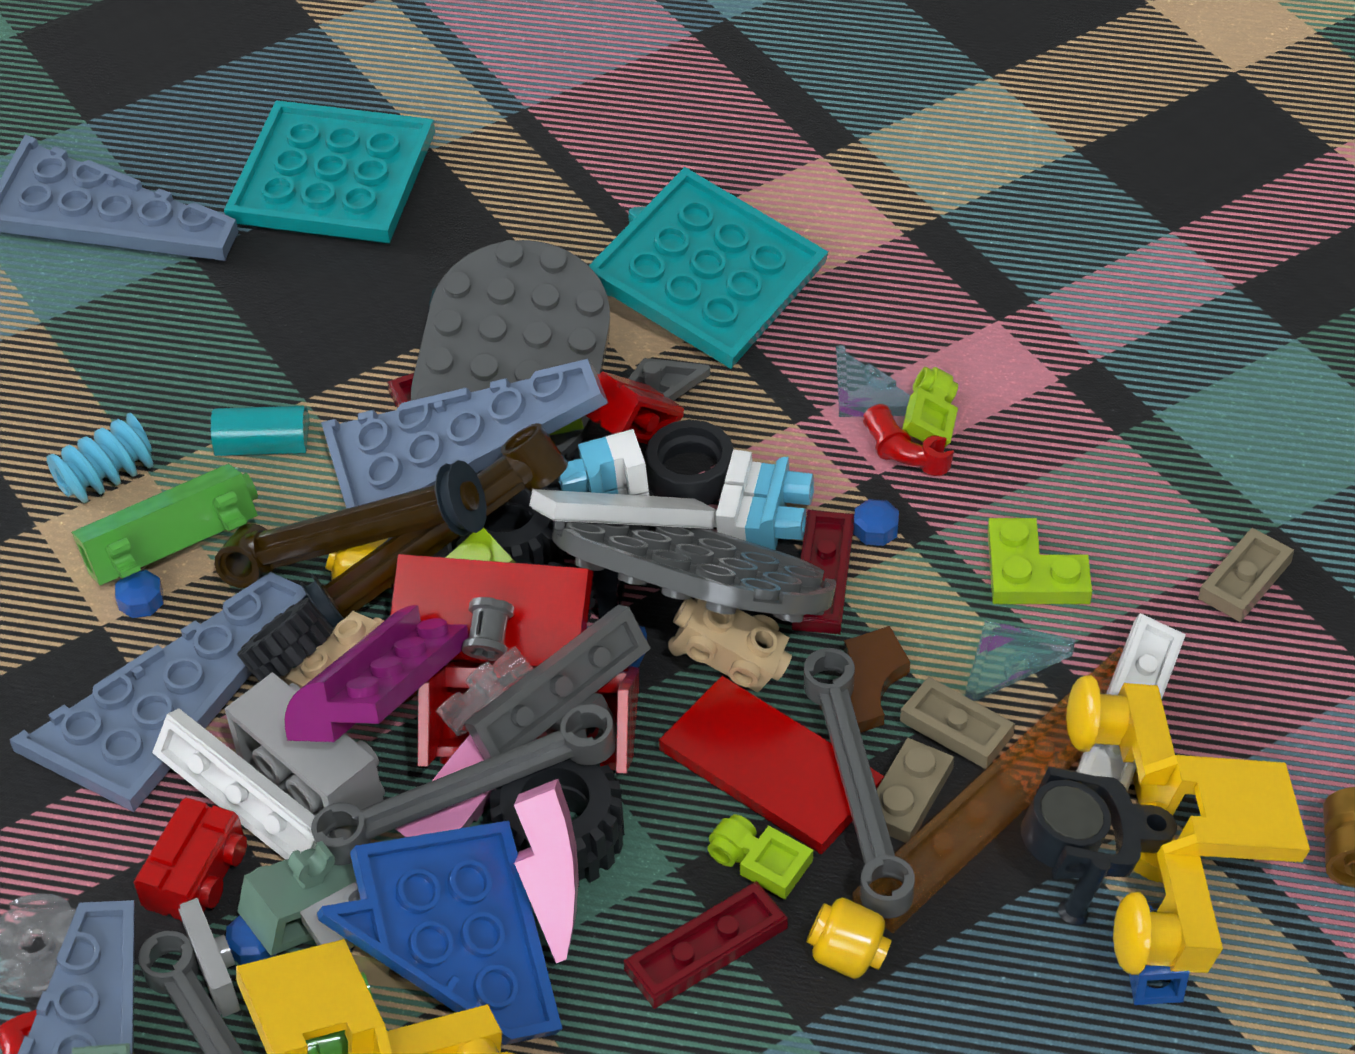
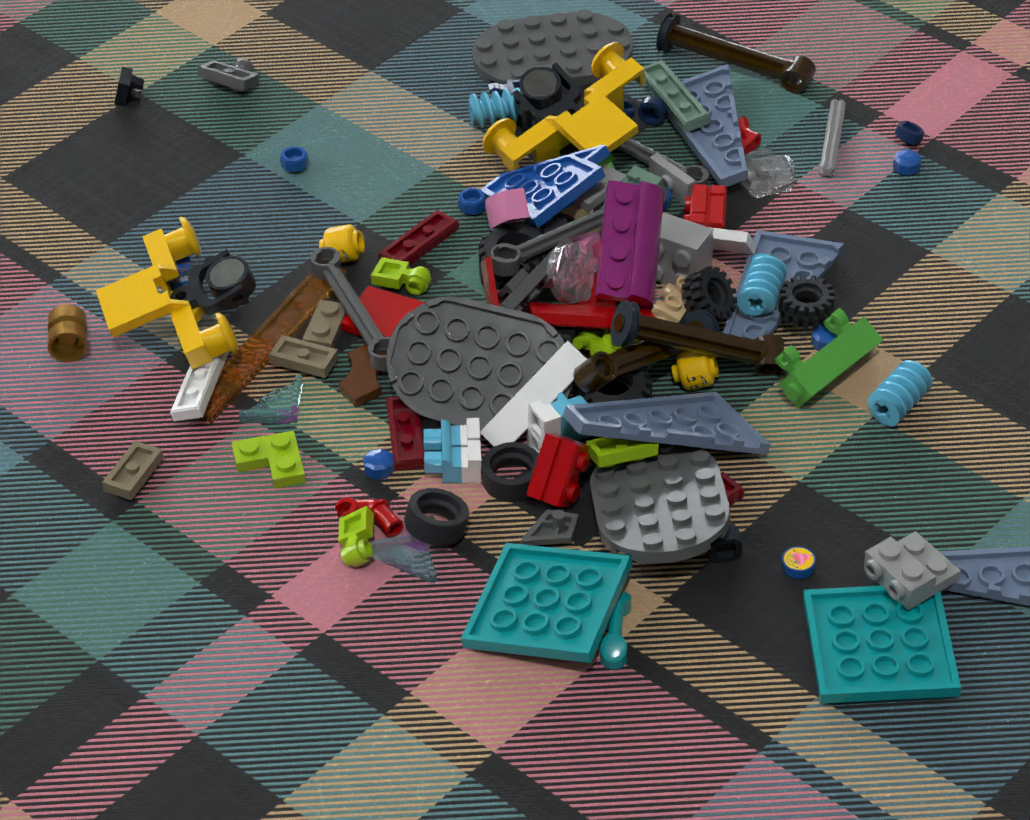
camera: 165 degrees right, 5 degrees down
teal brick [211,406,310,456] -> none
dark grey bush [461,597,515,661] -> none
none -> black tyre [404,488,470,546]
none -> blue tile [458,188,486,215]
none -> medium azure piece [737,253,787,316]
none -> black tyre [779,275,835,330]
none -> tile [782,546,816,579]
none -> light grey plate [864,531,961,610]

